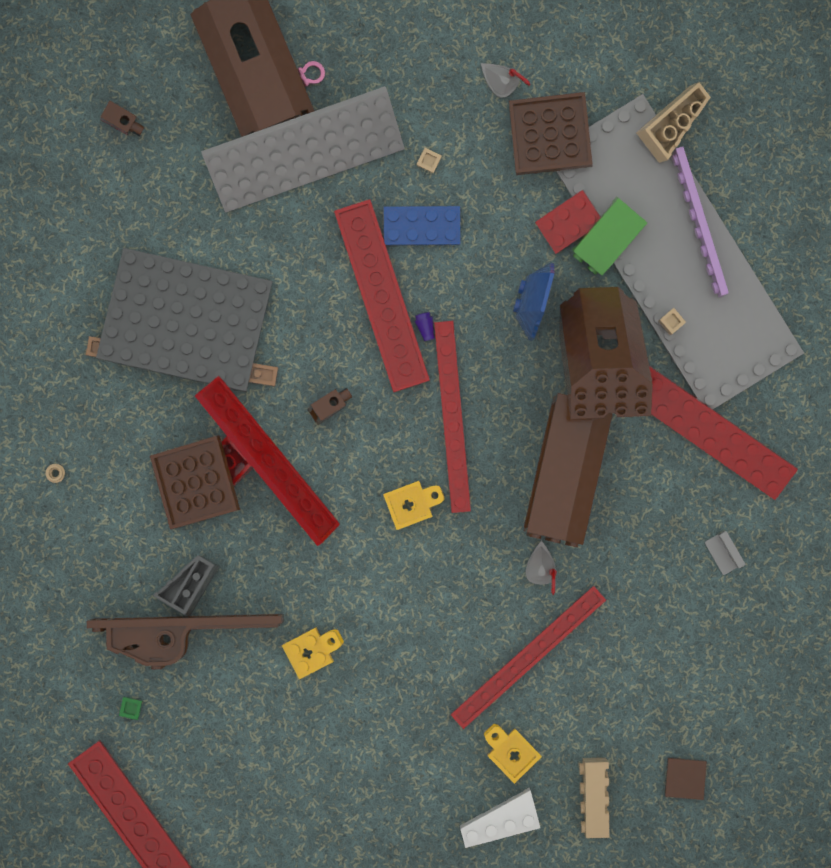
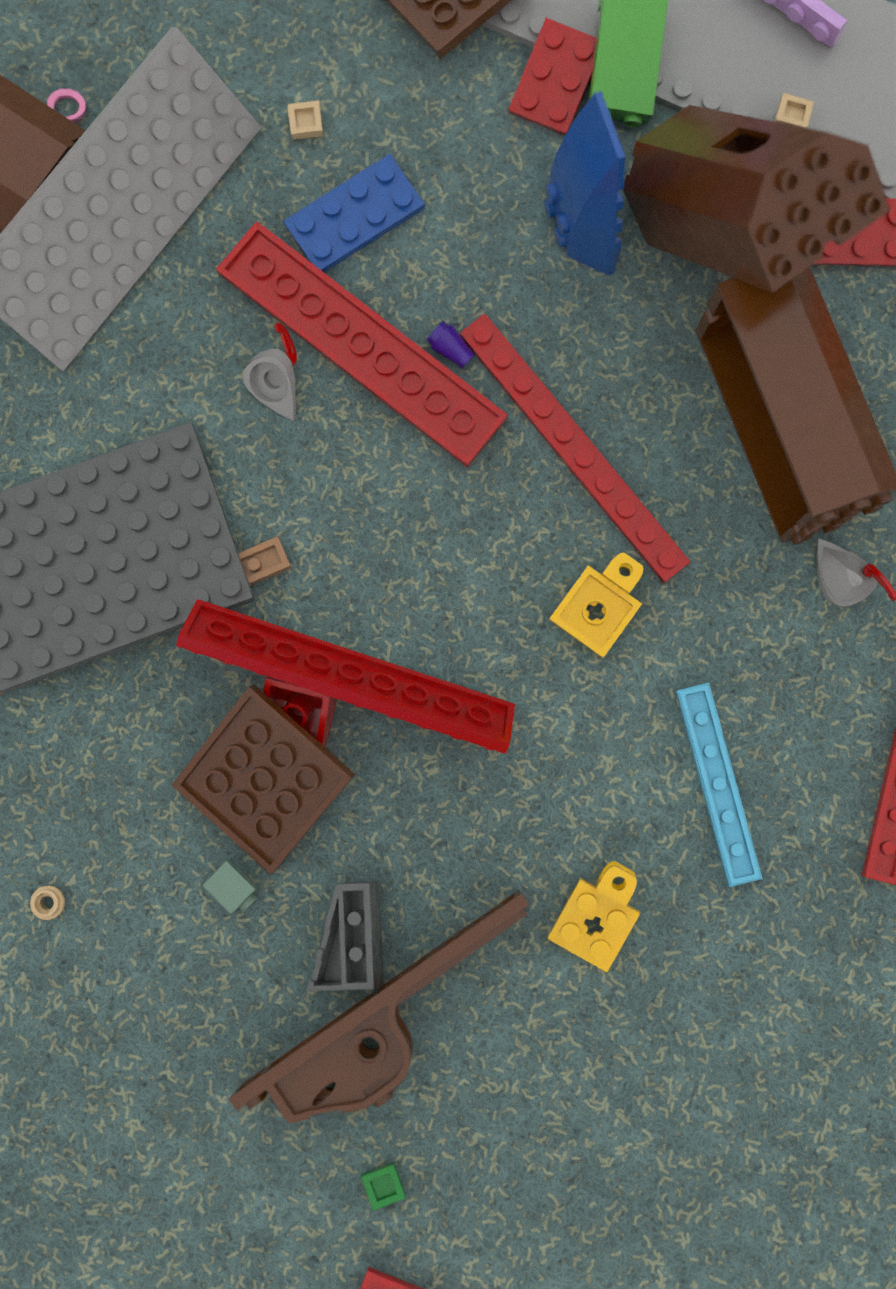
camera: 30 degrees left, 5 degrees down
reddish brown torso [307,388,352,425] -> none
none -> sand green brick [202,860,260,914]
none -> light grey piece [243,323,297,421]
none -> medium azure tile [676,683,763,887]

